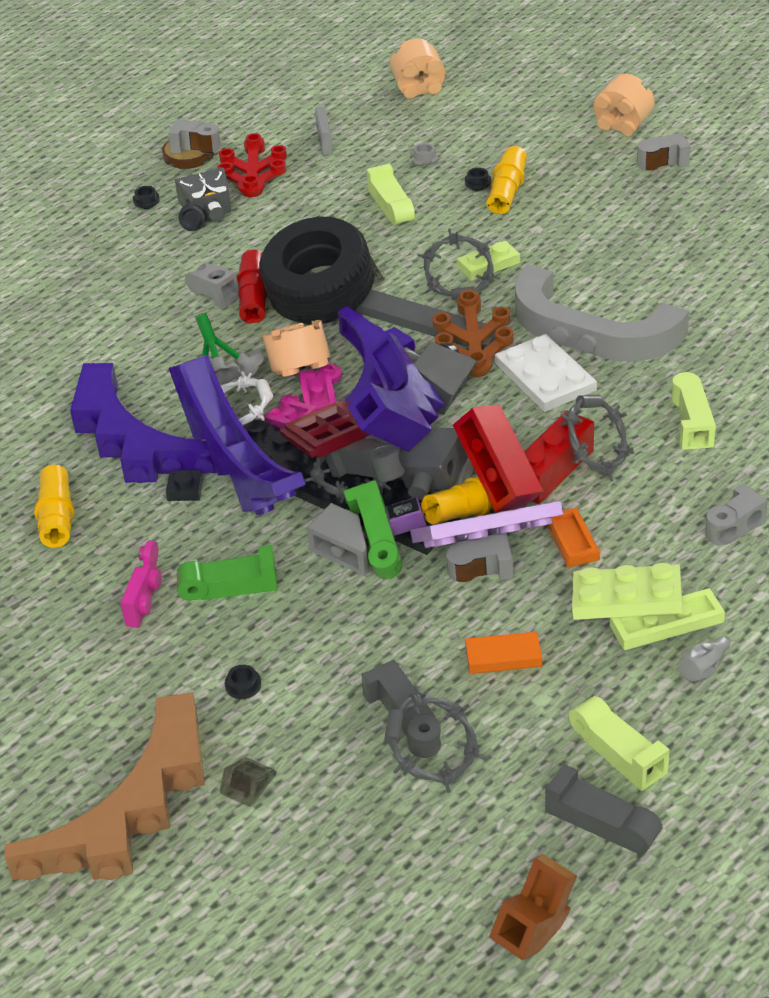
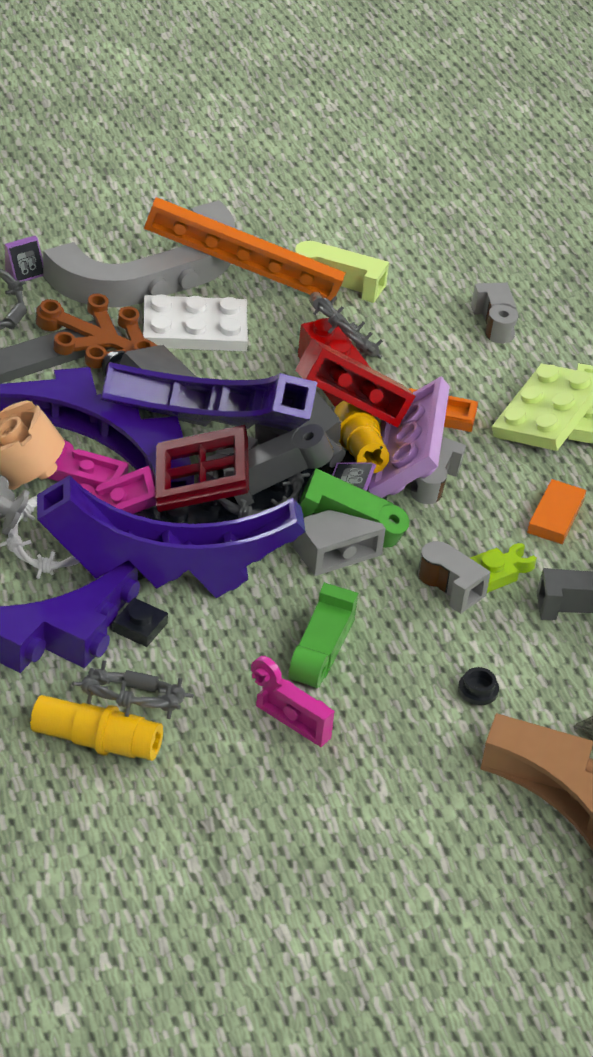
camera: 70 degrees left, 0 degrees up
none -> slope [5,236,43,282]
none -> dark grey piece [72,660,194,719]
none -> orange plate [144,197,346,301]
none -> light grey leg [418,541,490,614]
none -> lime plate [470,543,537,593]

